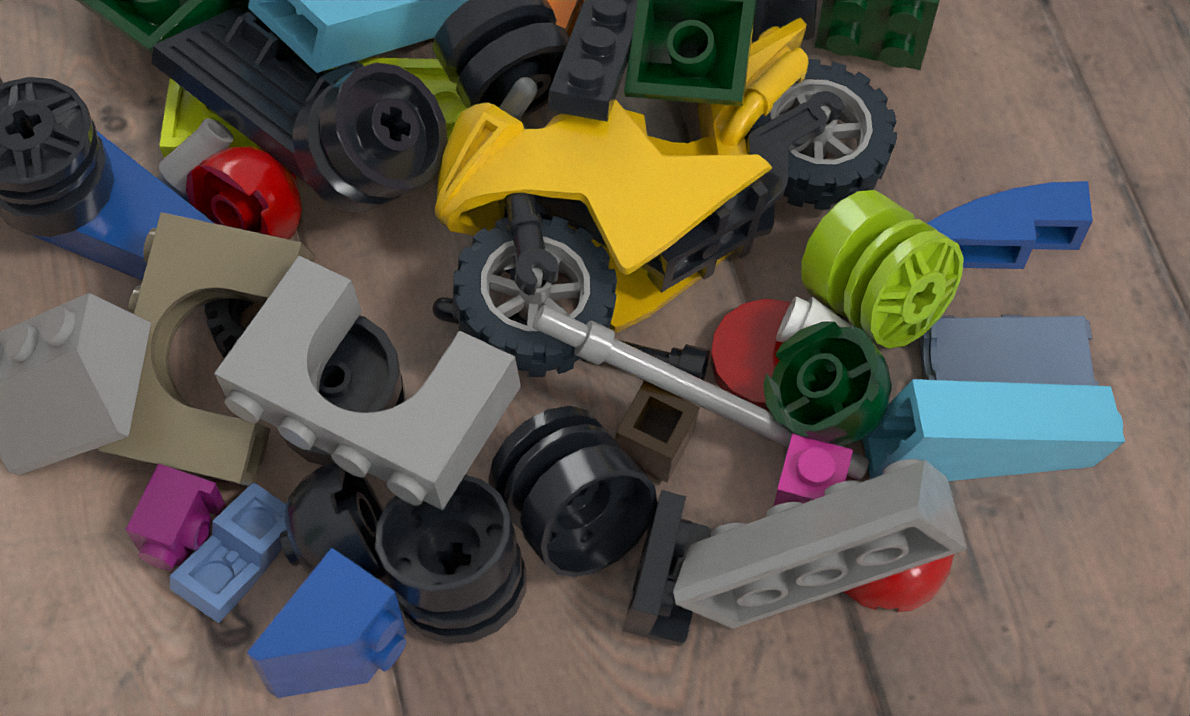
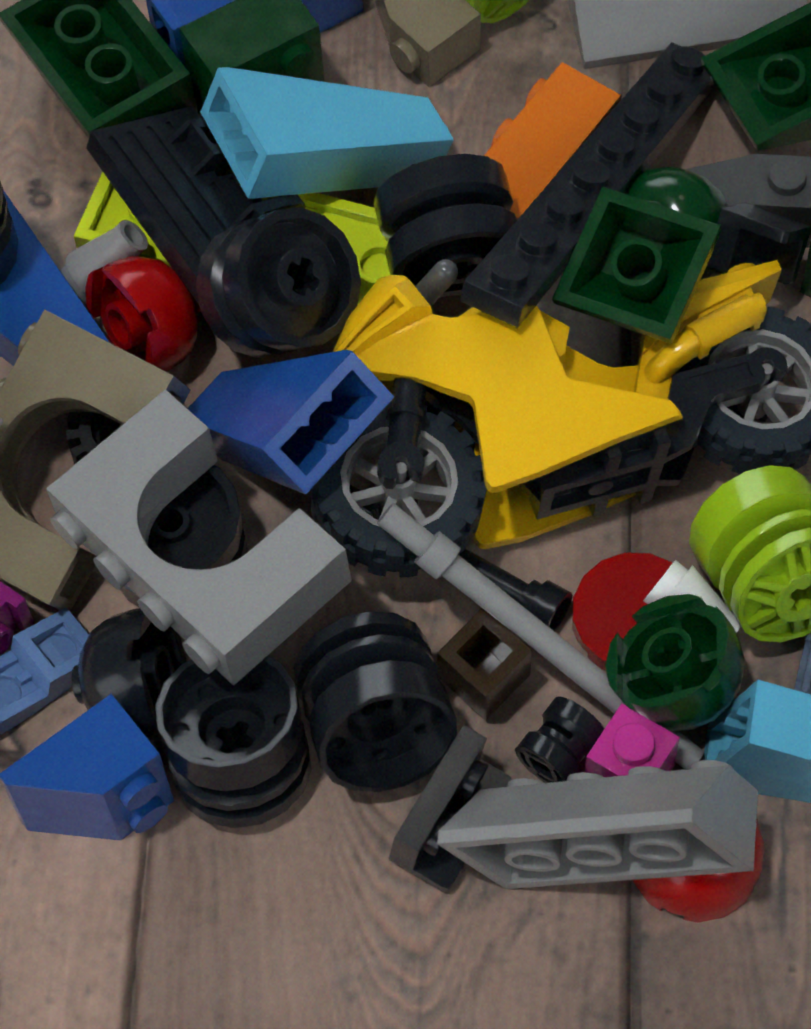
camera: 20 degrees right, 0 degrees up
none -> blue slope [187,350,394,494]
none -> black wheel [515,697,604,783]

